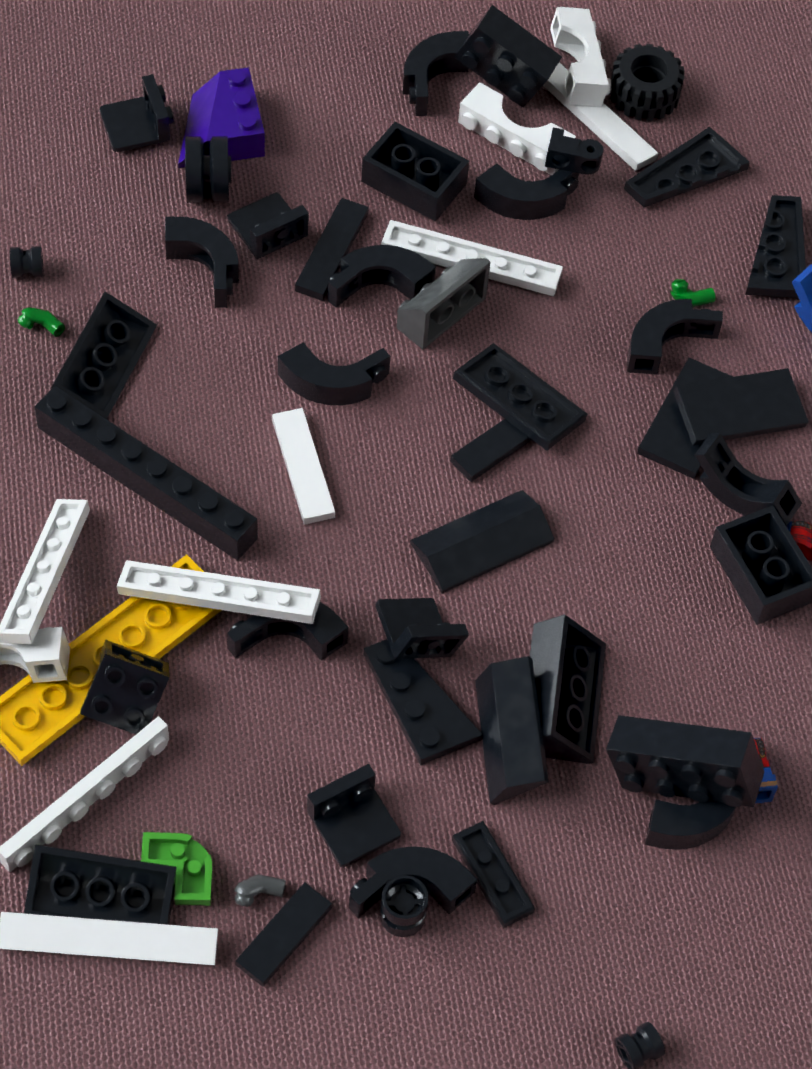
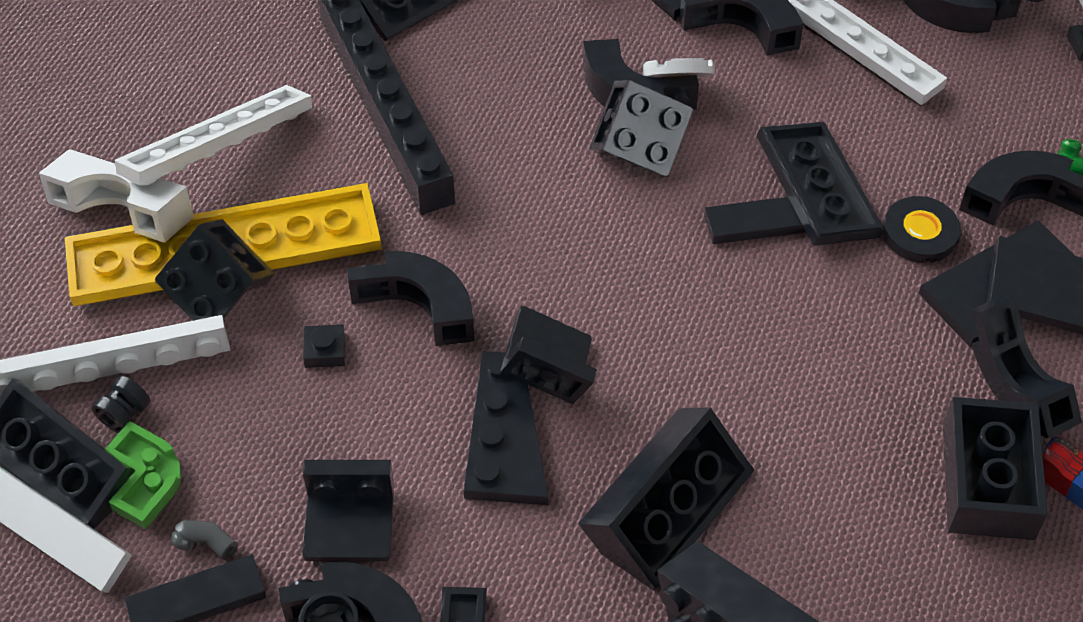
camera: 35 degrees right, 5 degrees down
white plate [117,560,321,624] -> none
white tile [272,408,335,525] -> none
dark grey slope [397,258,491,350] -> none
black slope [410,490,555,593] -> none
black slope [475,656,549,805] -> none
none -> black wheel [91,376,151,433]
none -> black plate [303,324,345,368]
none -> bracket [589,80,693,176]
none -> white tile [643,58,715,78]
none -> black tile [883,196,960,263]

